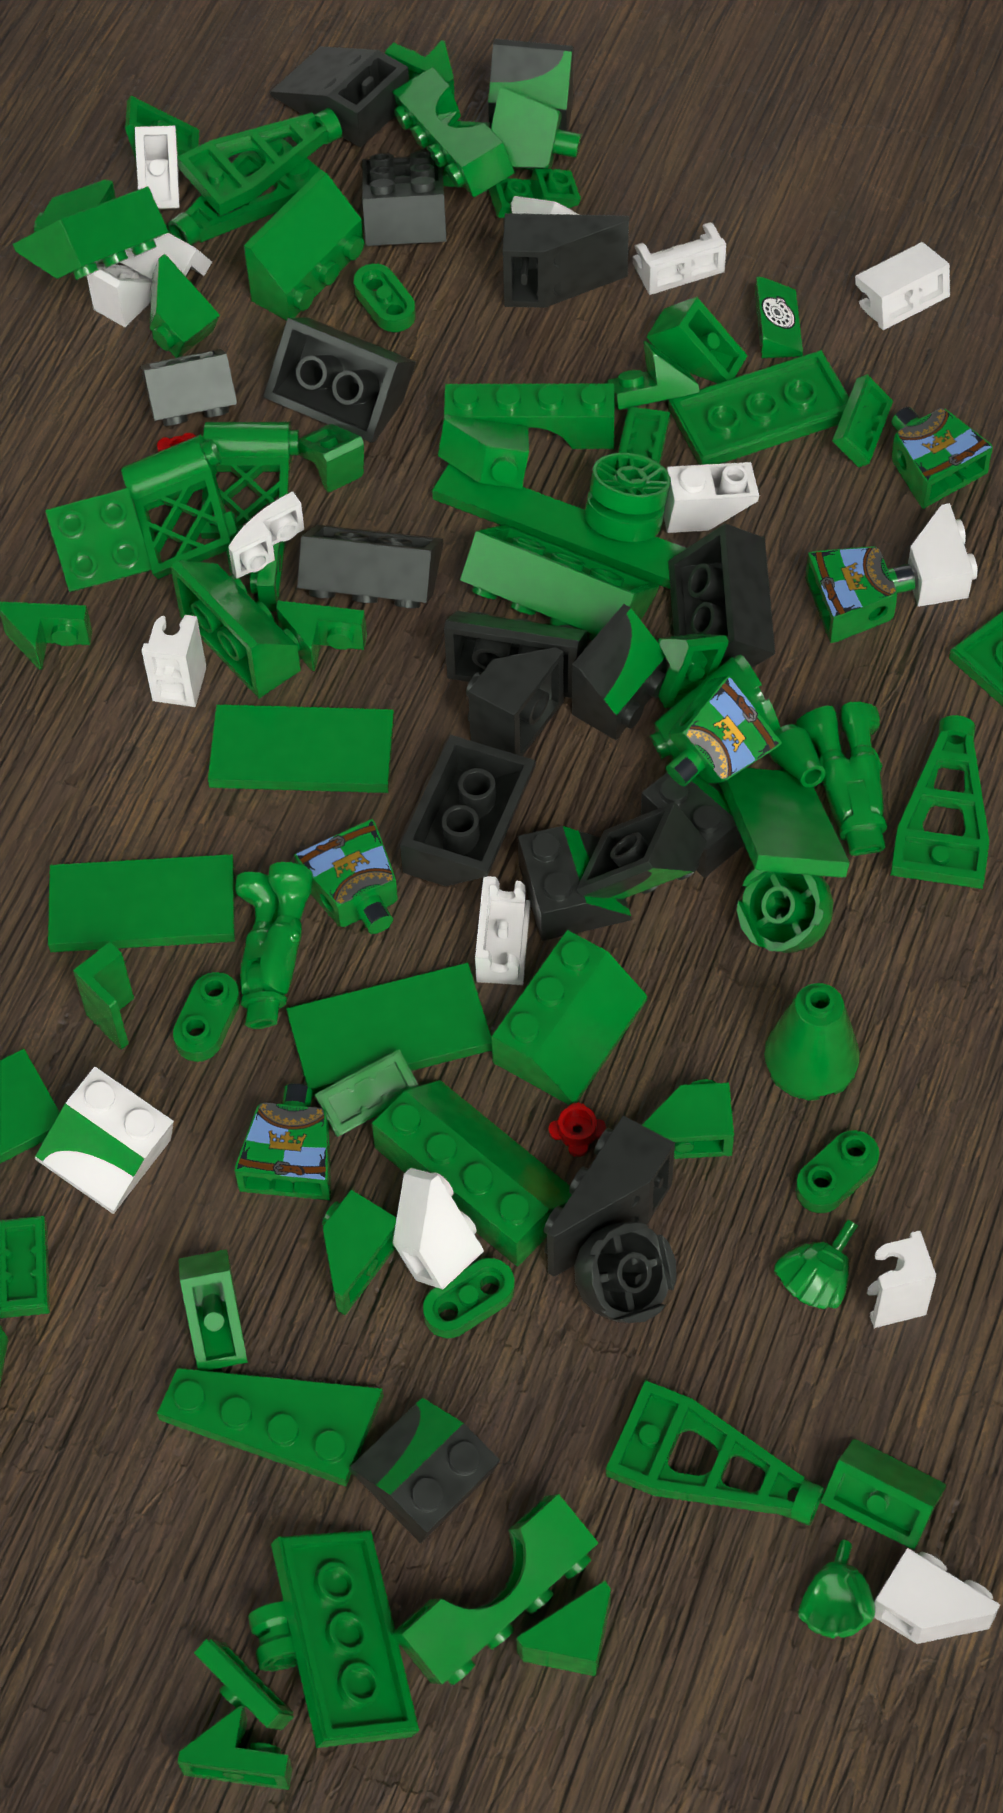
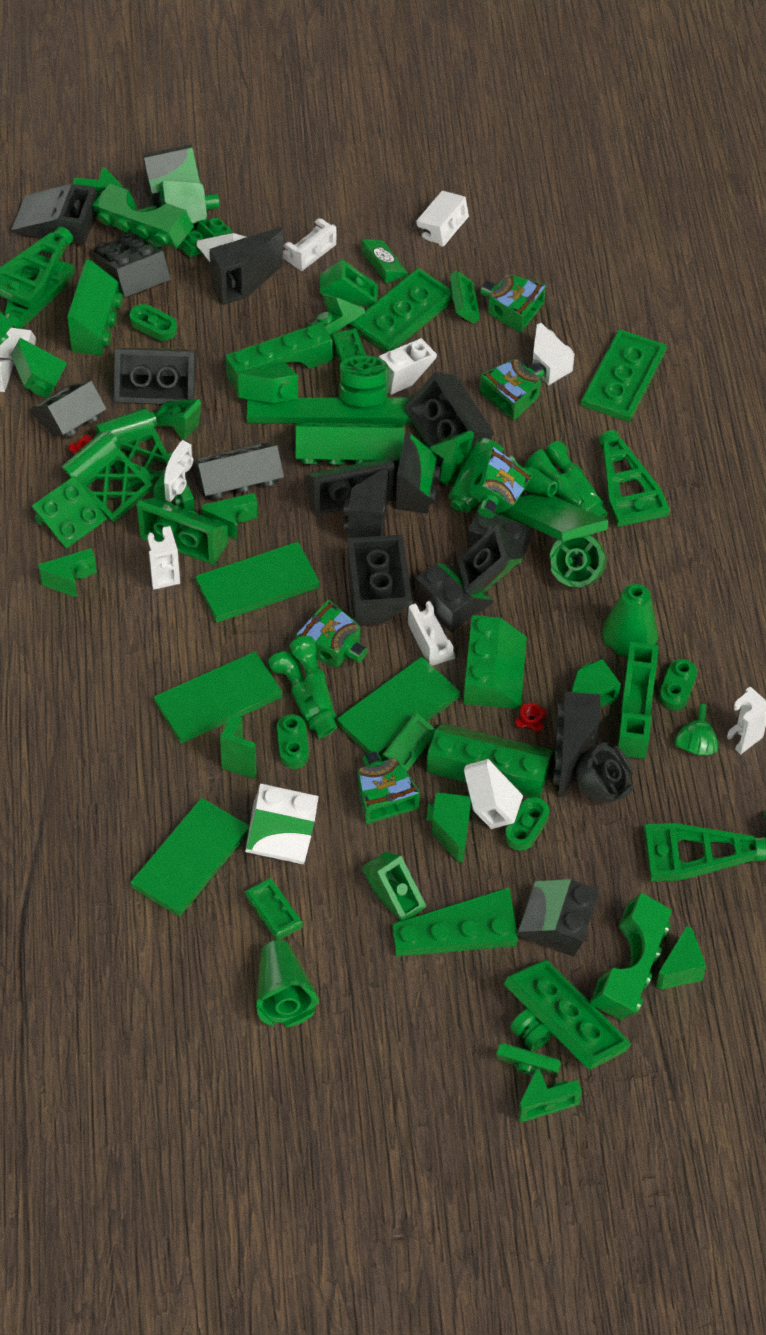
camera: 30 degrees left, 5 degrees down
none -> green arch [618,642,659,759]

